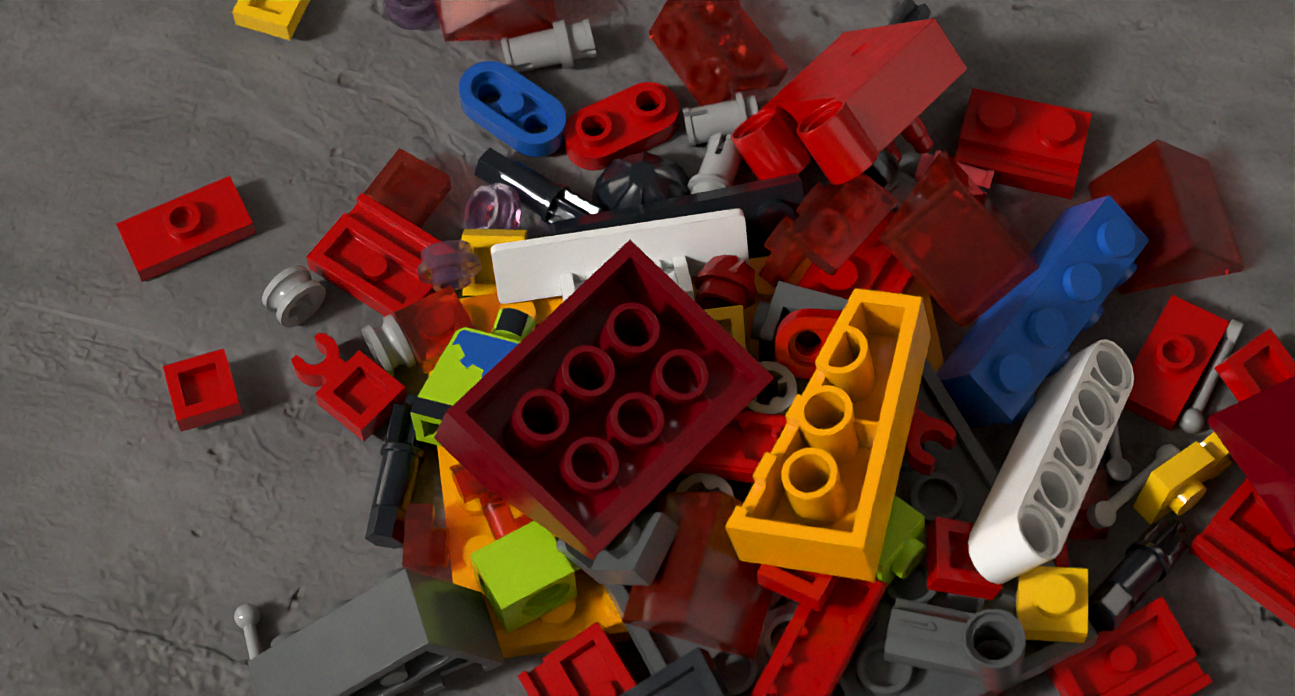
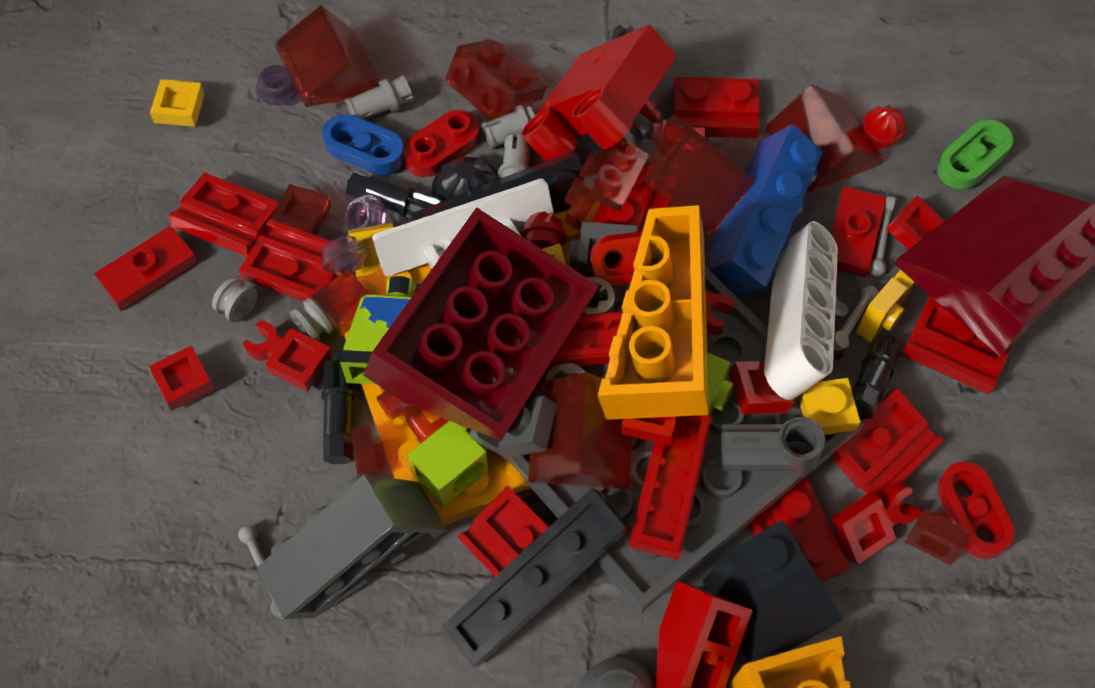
camera: 15 degrees left, 0 degrees up
none -> red plate [169,172,282,257]
none -> red plate [862,104,906,149]

